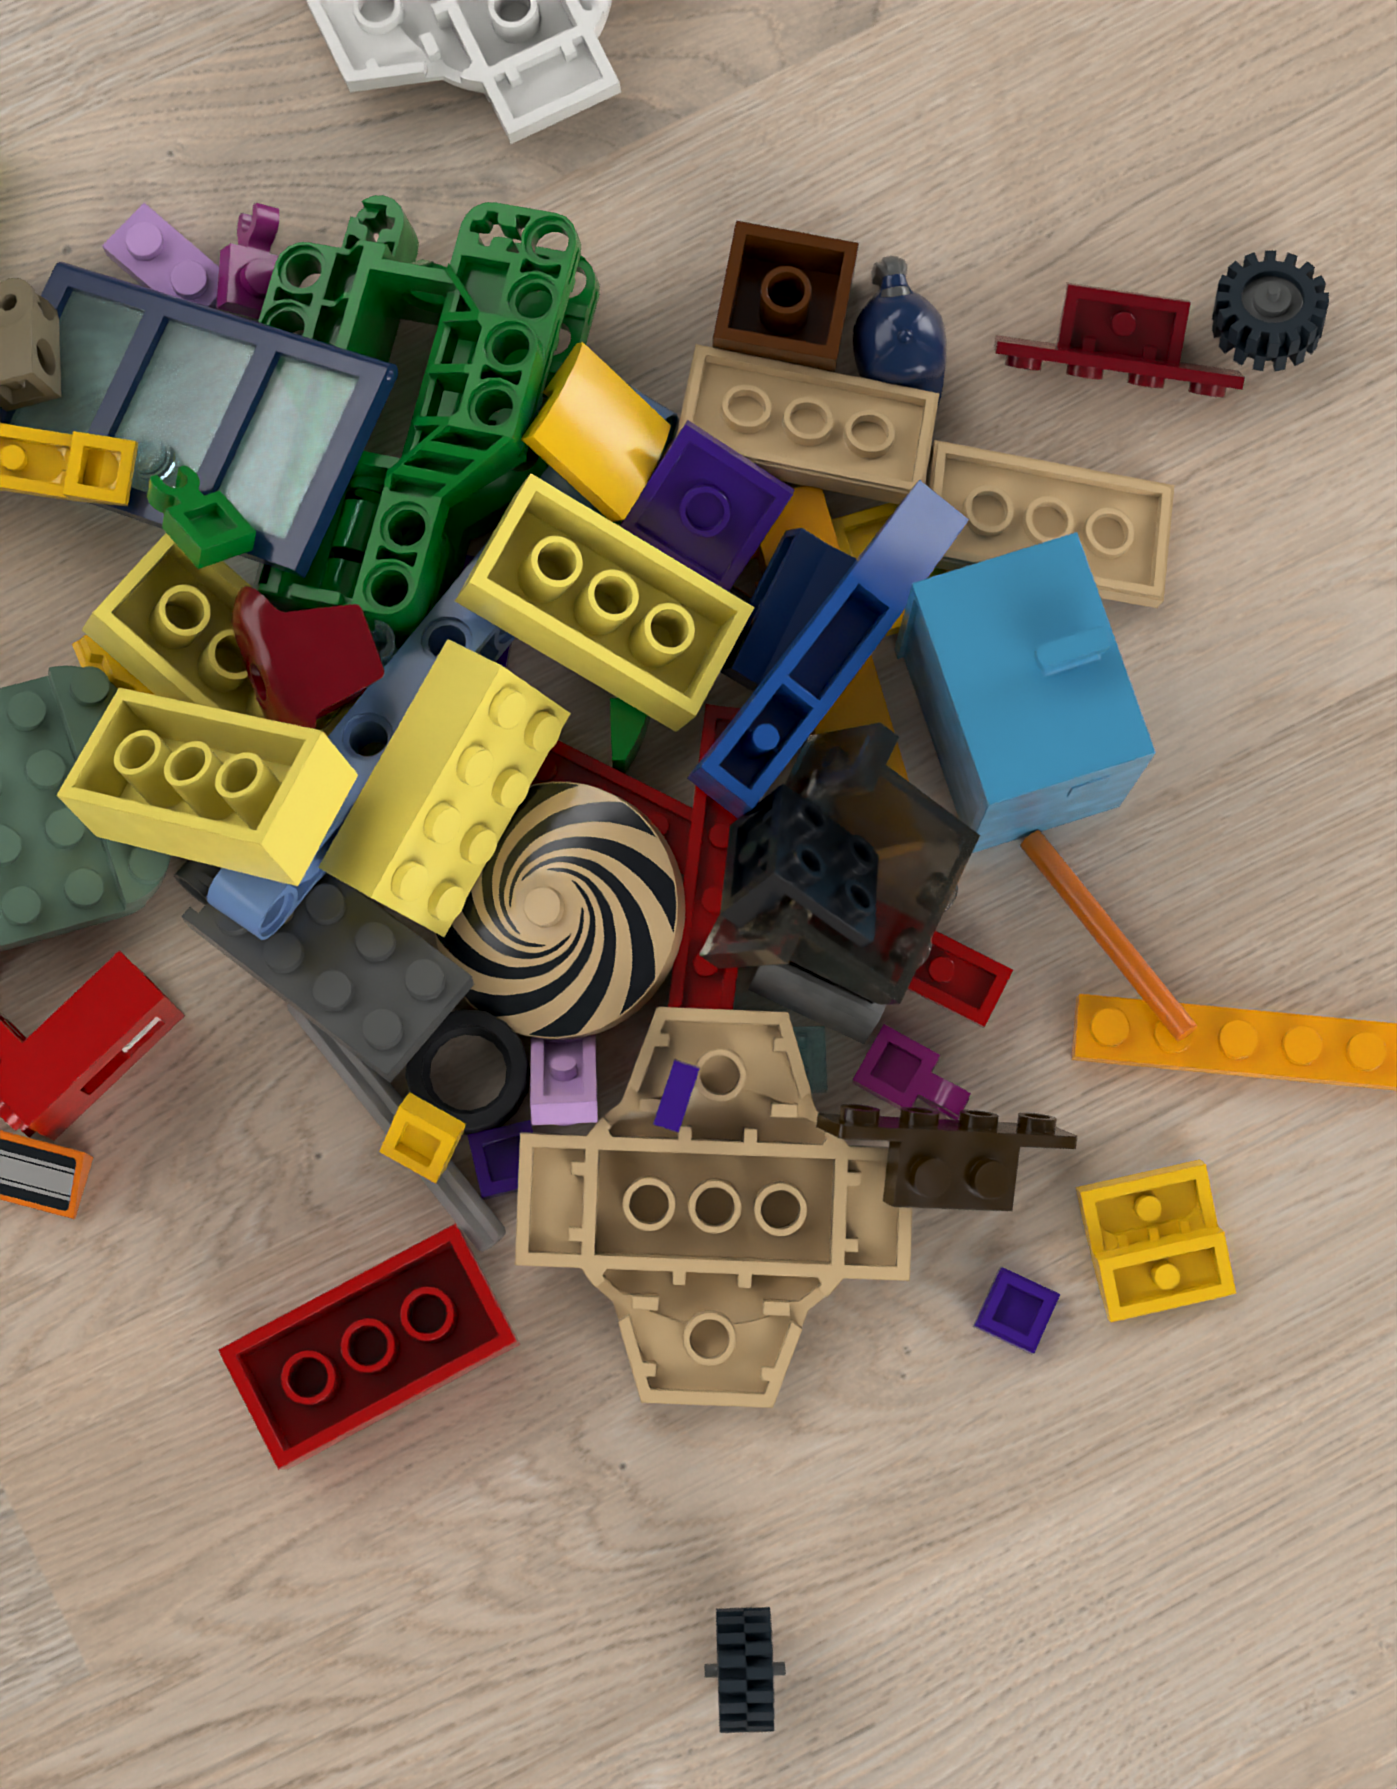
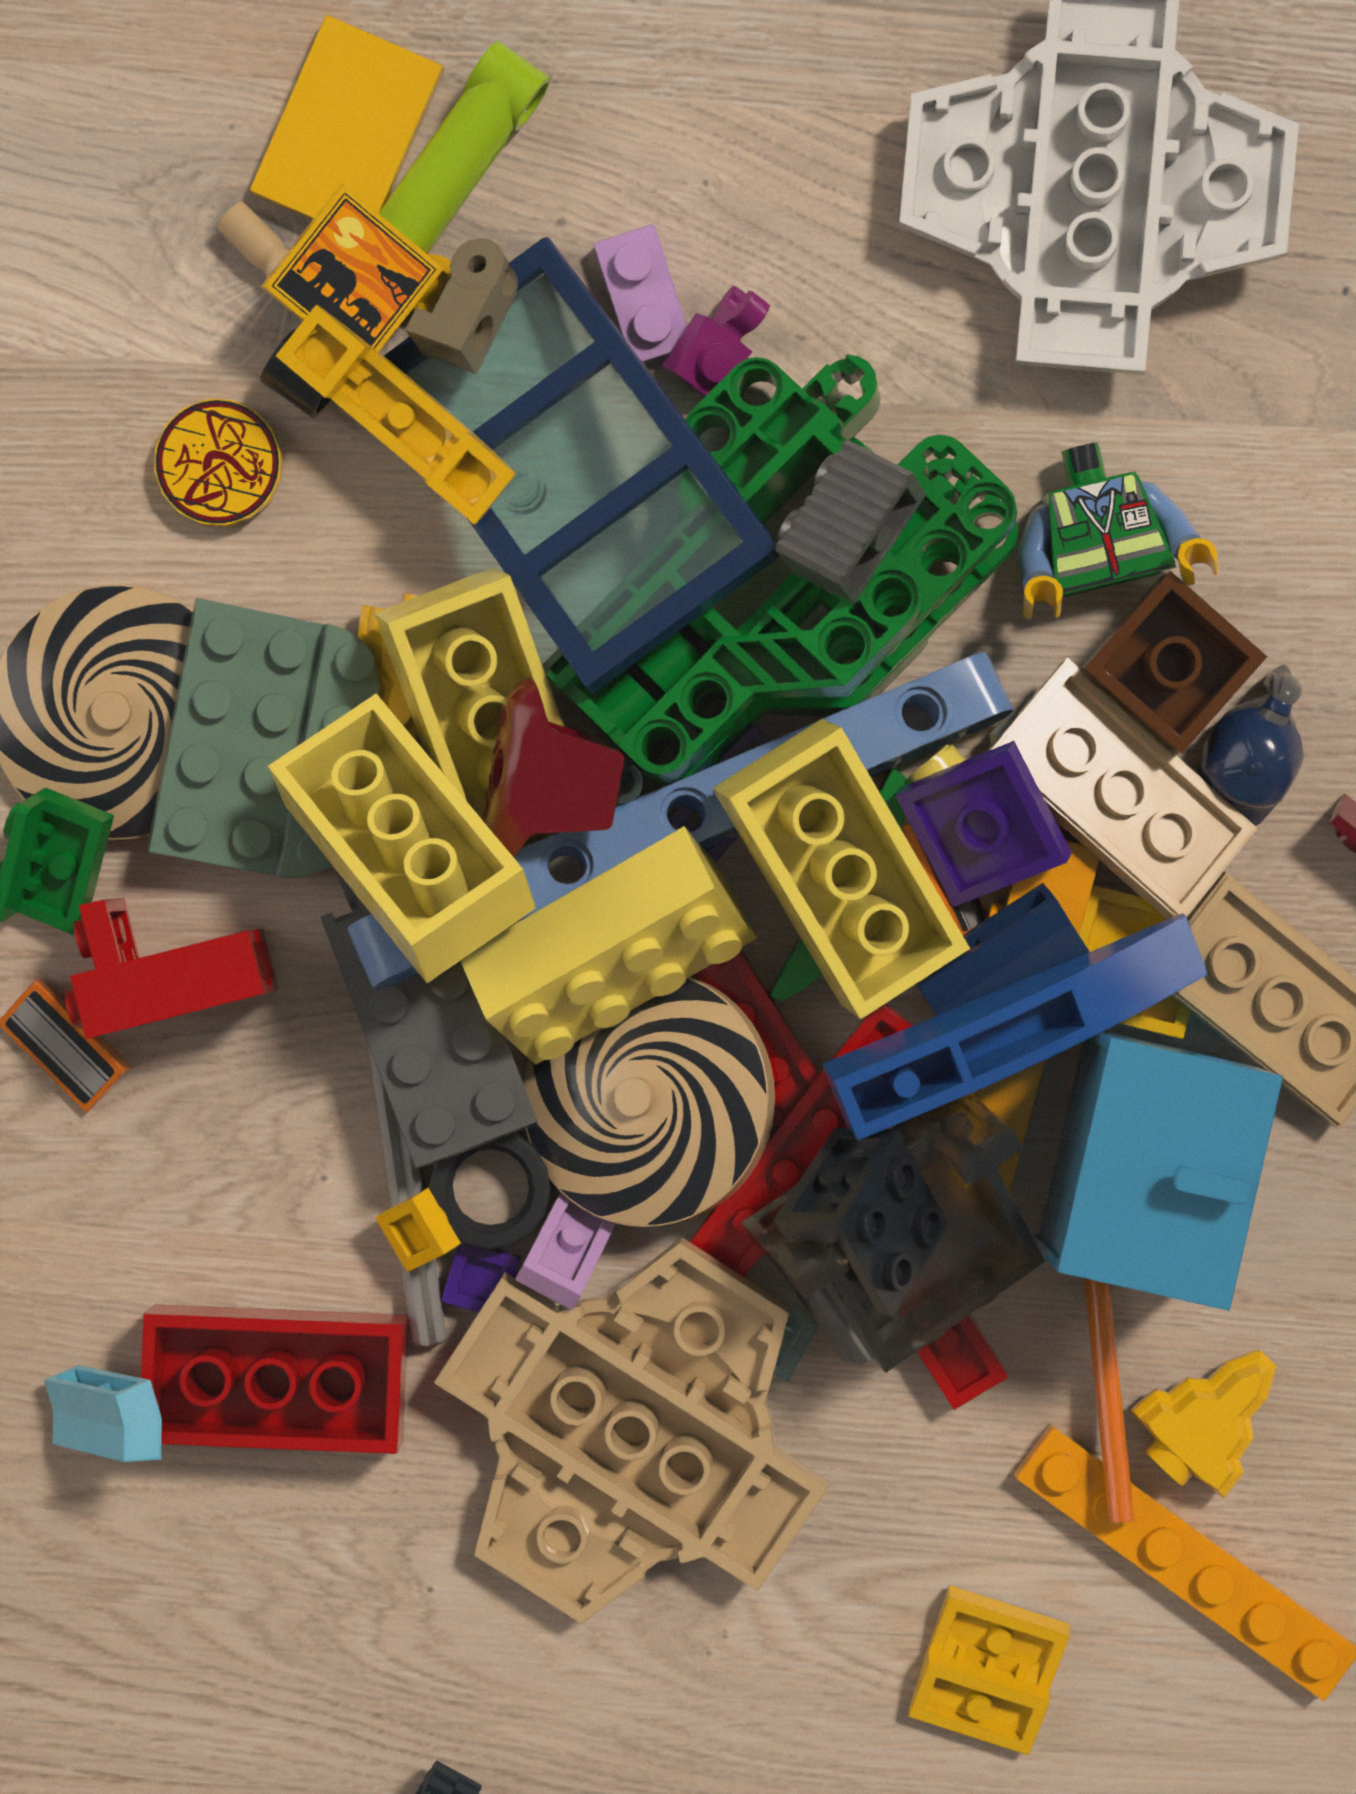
camera: 30 degrees right, 10 degrees up
green plate [147,465,256,569] -> none
yellow slope [521,342,671,522] -> none
dark purple tile [653,1059,700,1133] -> none
dark brown bracket [816,1104,1077,1211] -> none
magenta plate [852,1024,971,1120] -> none
dark purple tile [973,1266,1061,1355] -> none
none -> medium azure piece [44,1365,162,1462]
none -> flat silver brick [776,440,926,605]
none -> torso [1017,442,1219,620]
none -> yellow rock [1130,1349,1277,1498]

